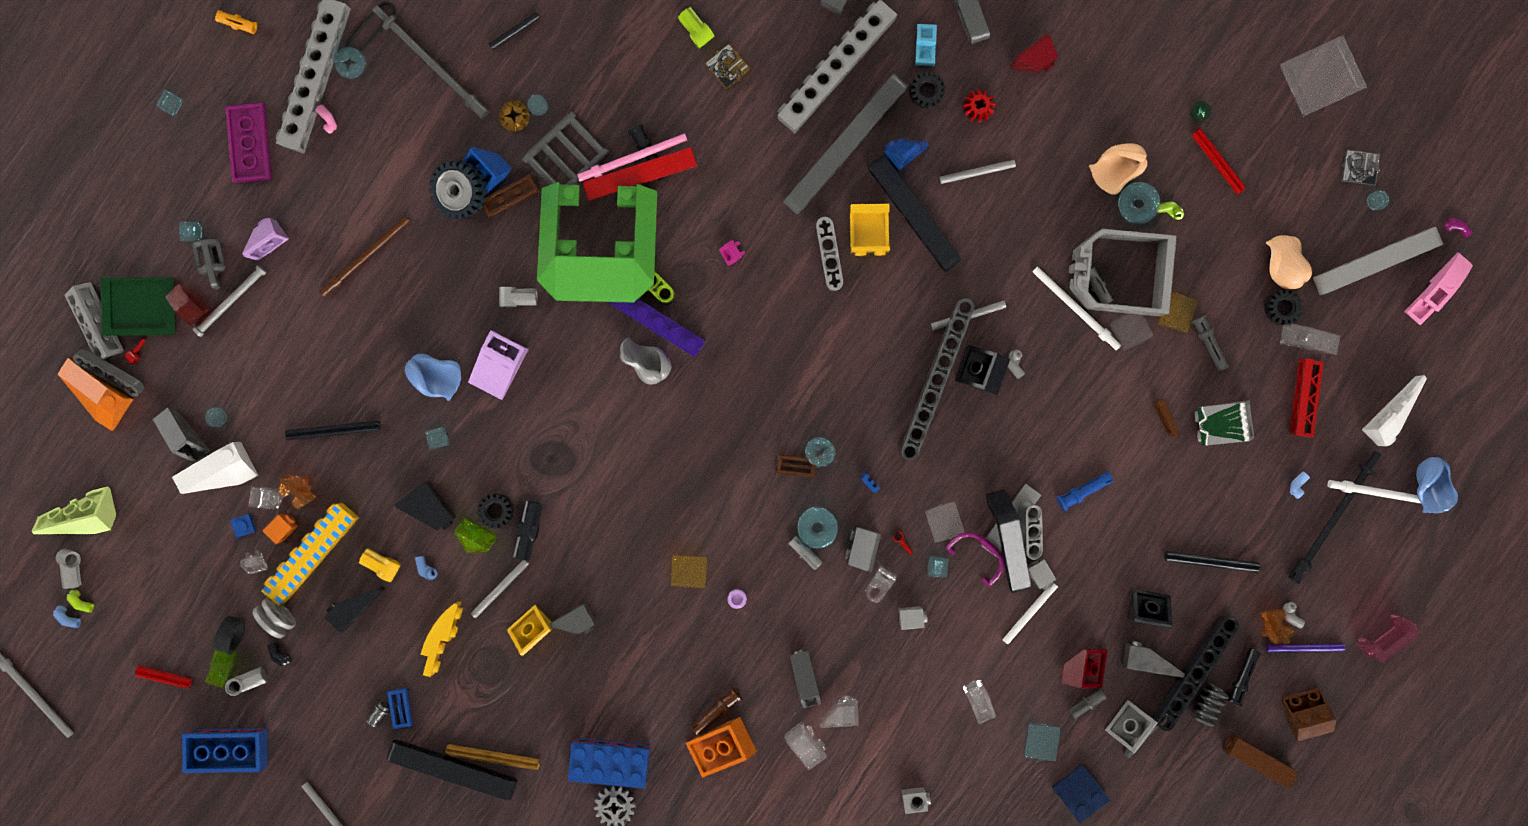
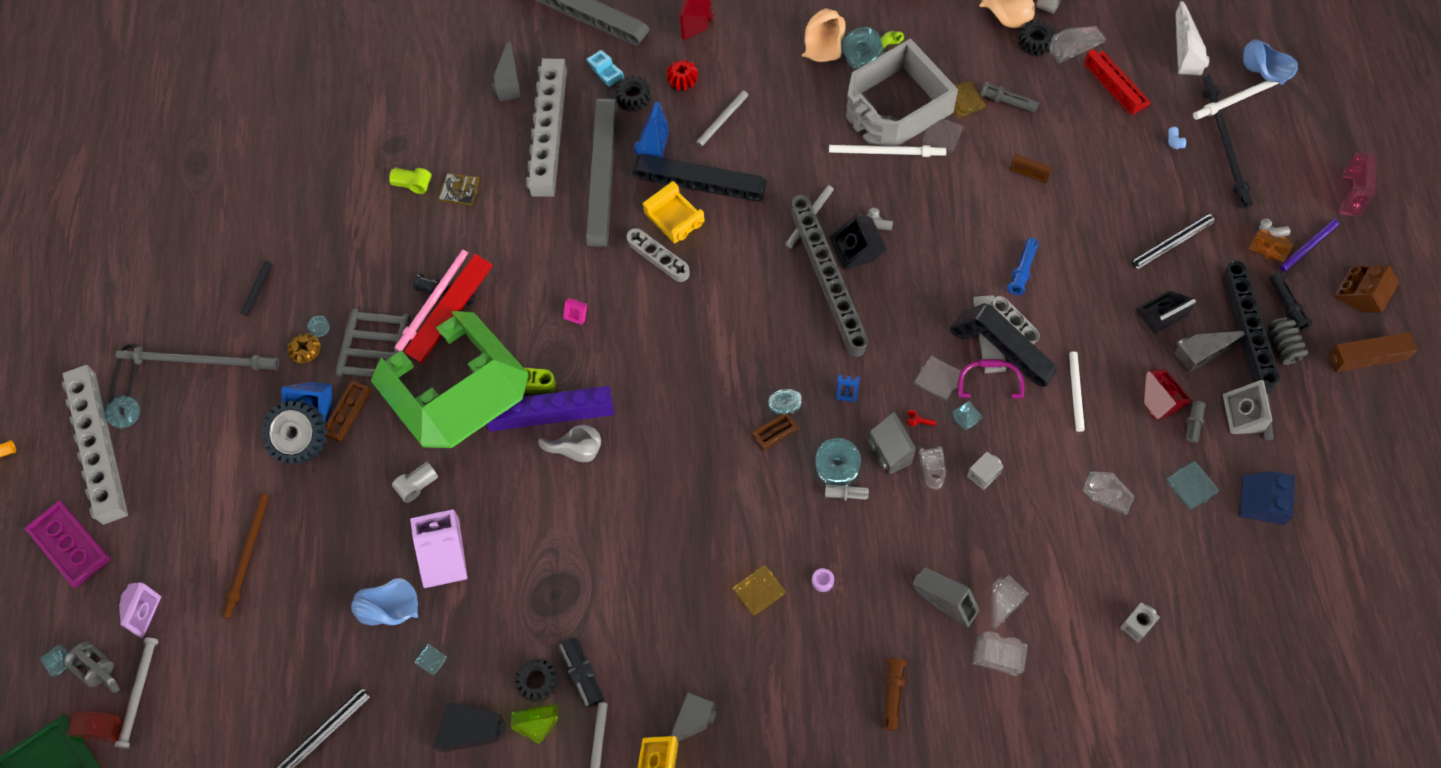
camera: 30 degrees left, 25 degrees down
bright pink arm [316,105,337,134] -> none
orange slope [685,717,757,778] -> none
light grey brick [1027,558,1056,590] -> none
slope [1195,400,1254,446] -> none

